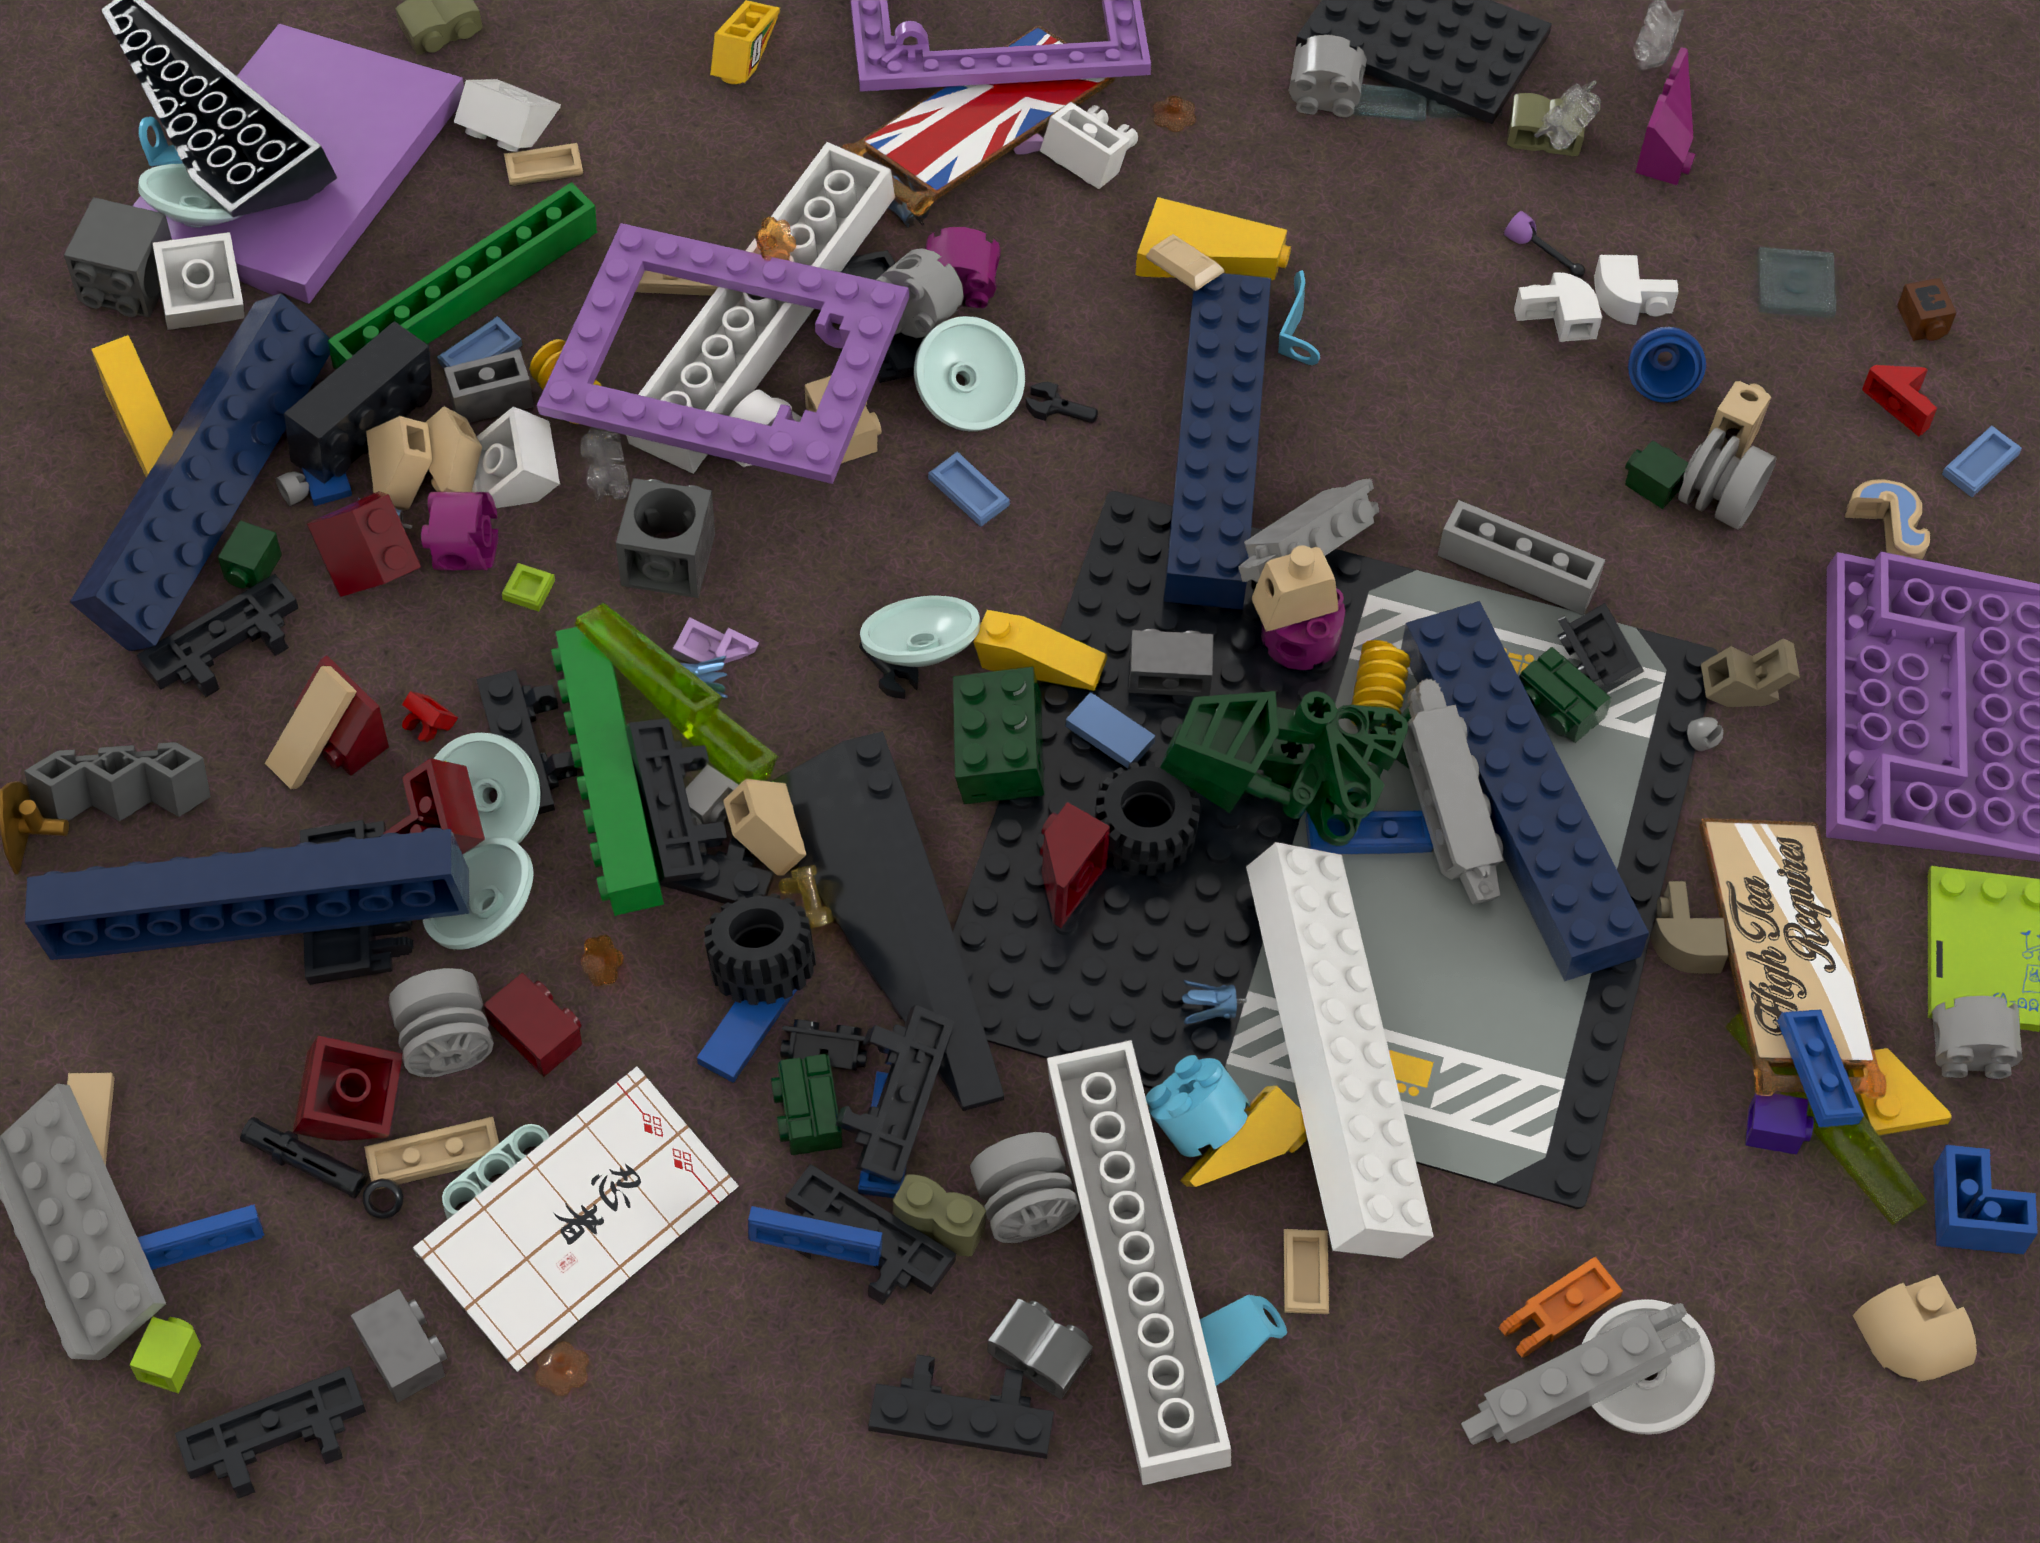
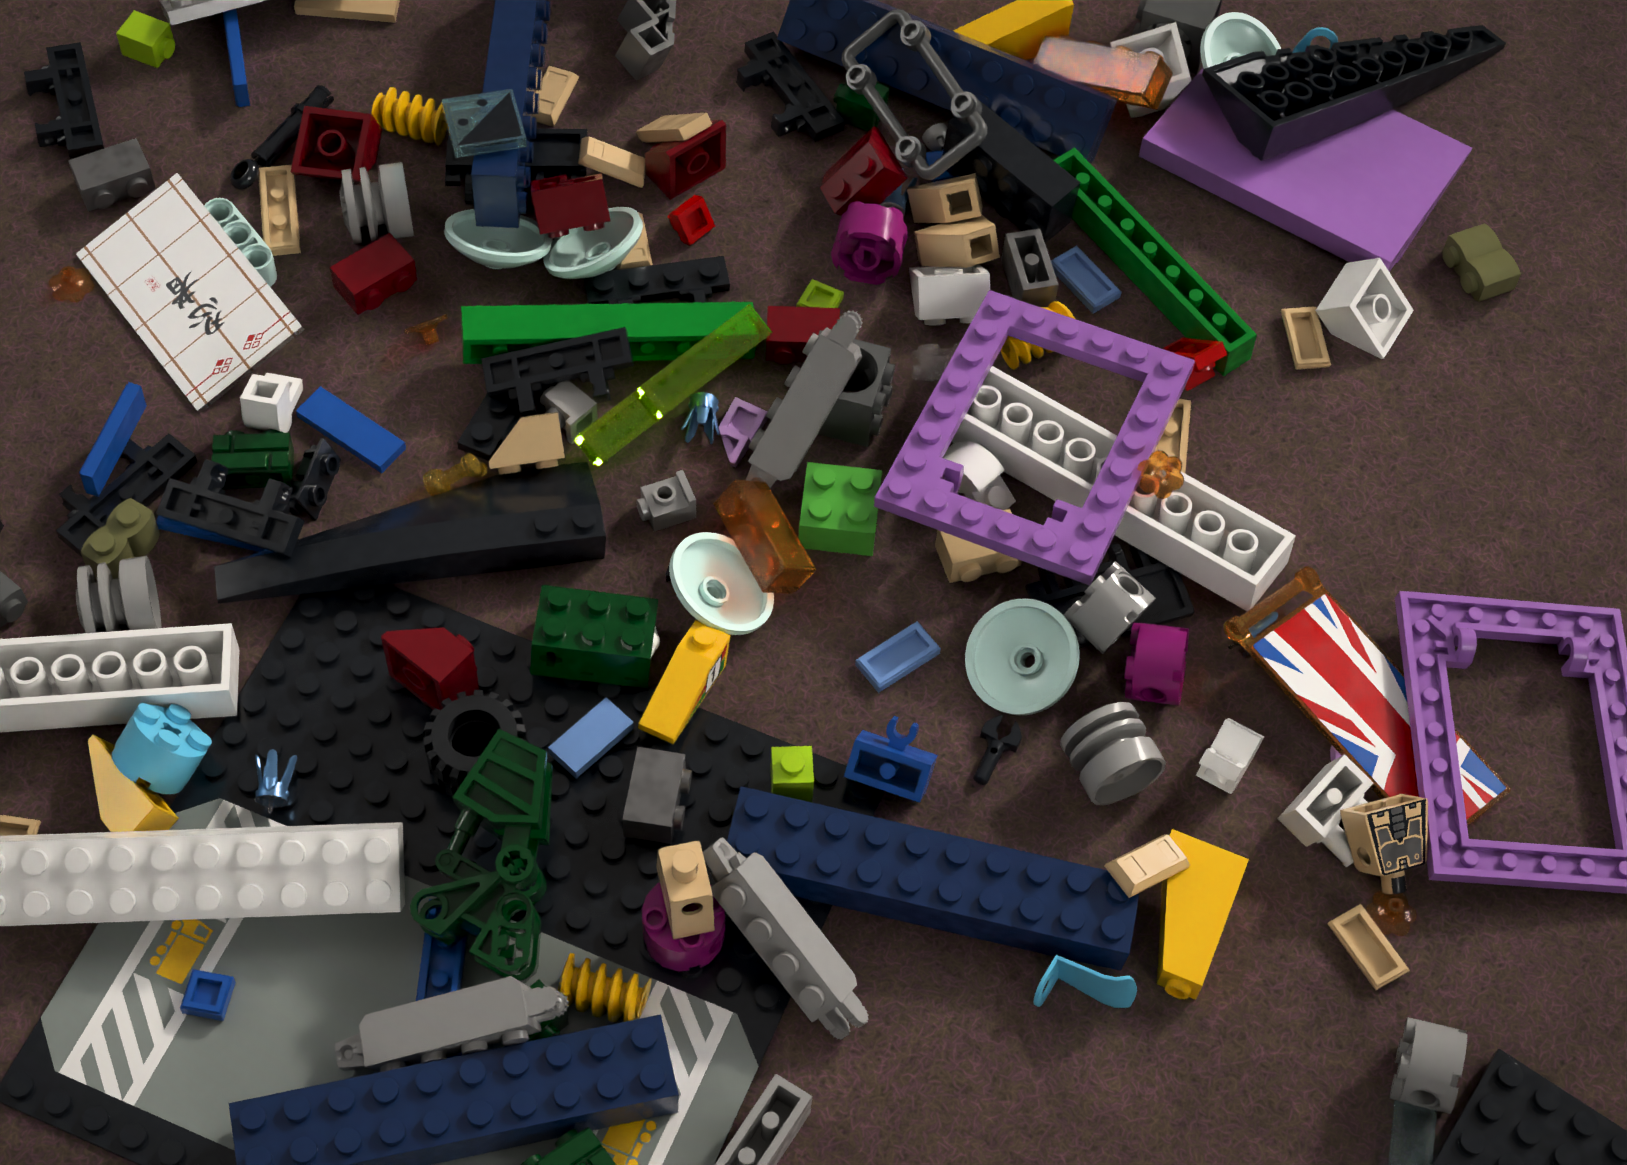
camera: 95 degrees right, 0 degrees up
black tyre [704,893,816,1005] -> none
yellow slope [710,0,780,84] -> none
none -> blue tile [180,969,236,1021]
none -> white brick [240,373,303,433]
none -> yellow piece [371,87,449,146]
none -> clear light blue tile [442,89,527,158]
none -> tan tile [578,136,645,188]
none -> light grey brick [636,470,696,531]
none -> clear orange brick [713,479,816,594]
none -> light grey hinge [744,310,863,498]
none -> dark red brick [766,306,840,364]
none -> lime brick [770,746,814,802]
none -> bright green brick [798,462,882,556]
none -> dark grey bar [841,9,988,180]
none -> blue brick [844,716,938,803]
none -> clear orange brick [1033,35,1173,110]
none -> light grey wheel [1060,702,1166,805]
none -> red slope [1162,337,1227,391]
none -> white brick [1196,718,1264,794]
none -> tan tile [1327,904,1410,990]
none -> torso [1340,794,1428,894]

